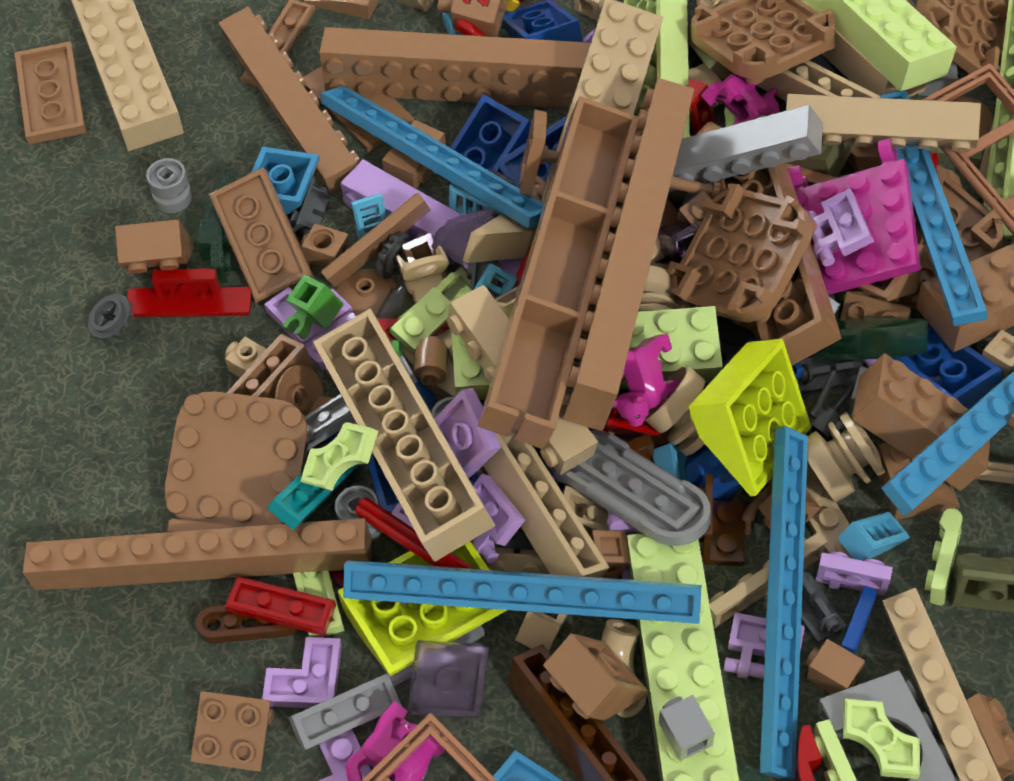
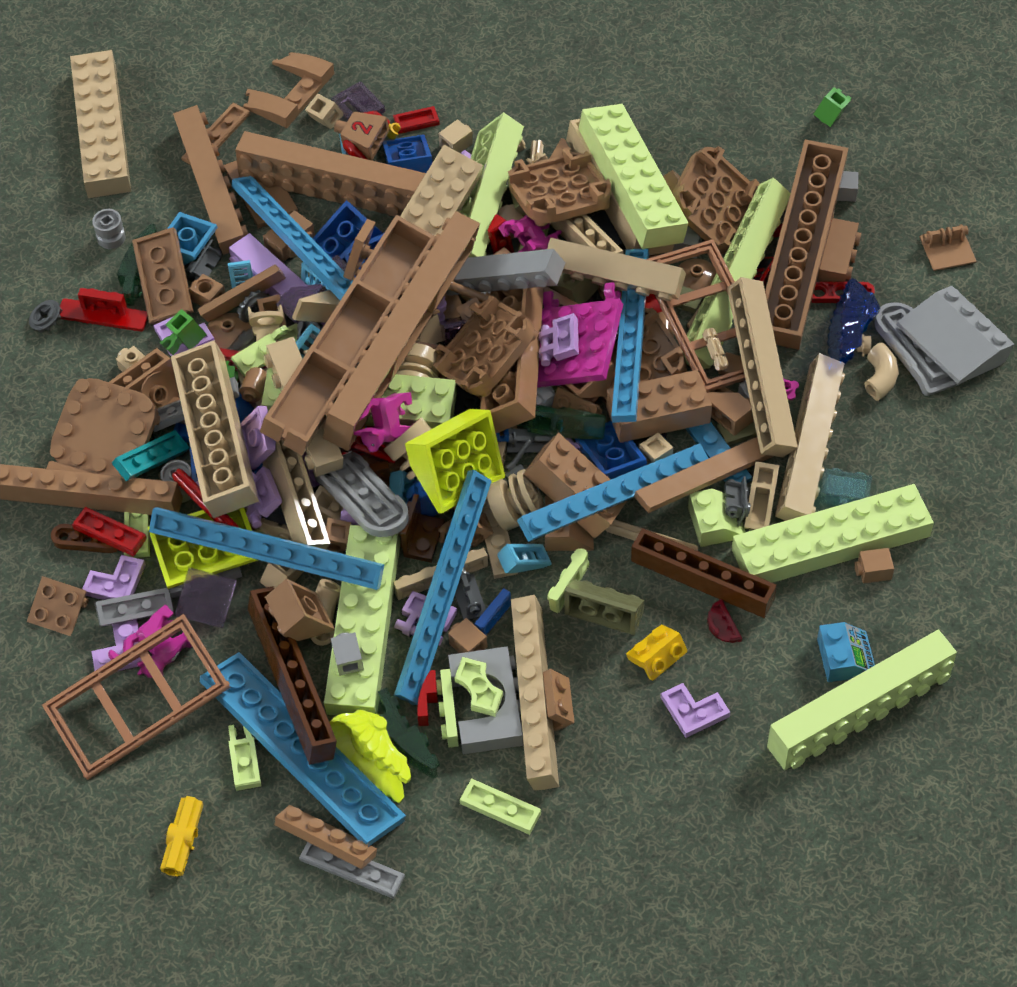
camera: 10 degrees right, 0 degrees up
medium nougat plate [14,41,87,145] -> none
medium nougat slope [115,219,194,273] -> none
yellowish green tile [300,422,378,491] -> none
lavender plate [815,552,893,596] -> none

